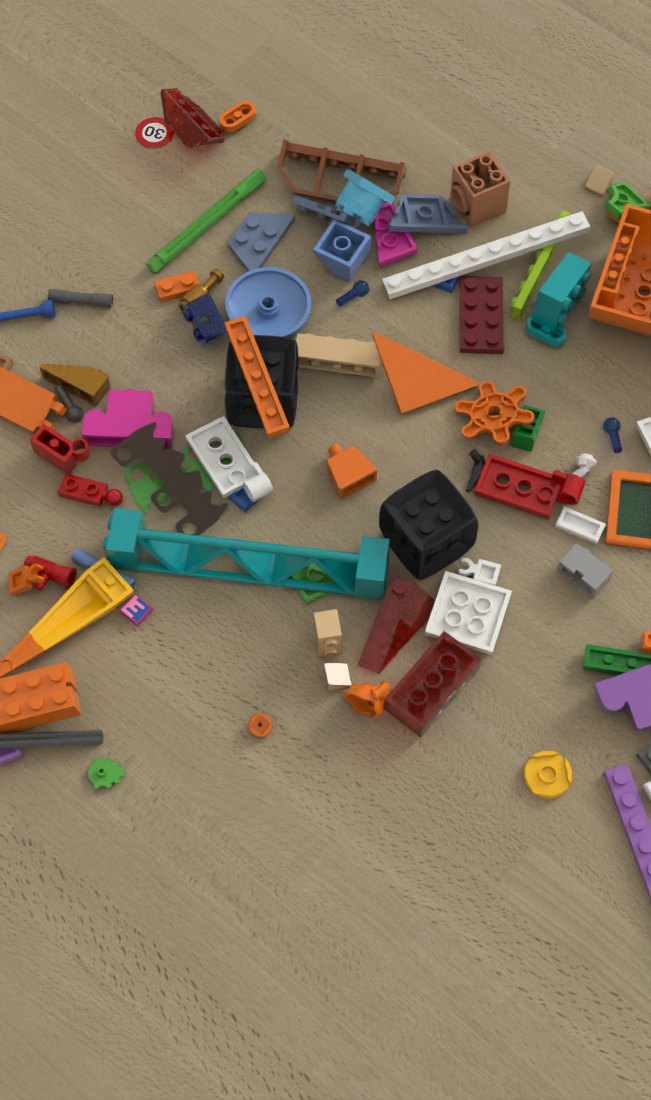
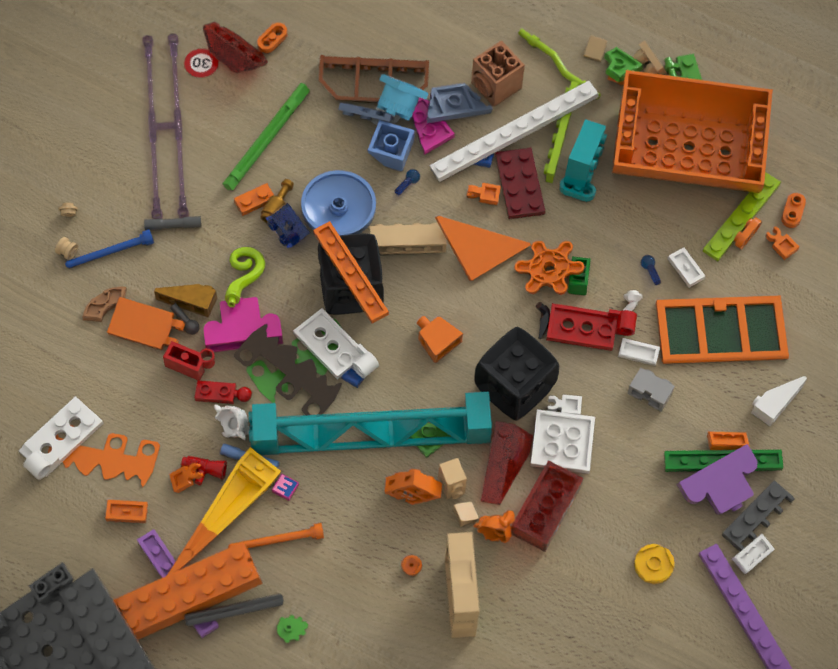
camera: 15 degrees left, 0 degrees up
sand blue wing [228,212,295,271] -> none
none -> bar [142,34,189,219]
none -> white hair [214,405,250,440]
none -> lime plant [225,247,265,307]
none -> orange piece [228,523,324,548]
none -> orange piece [385,469,442,505]
none -> tan tile [445,532,479,638]
none -> orange plate [467,183,501,205]
none -> lime bar [518,29,601,100]

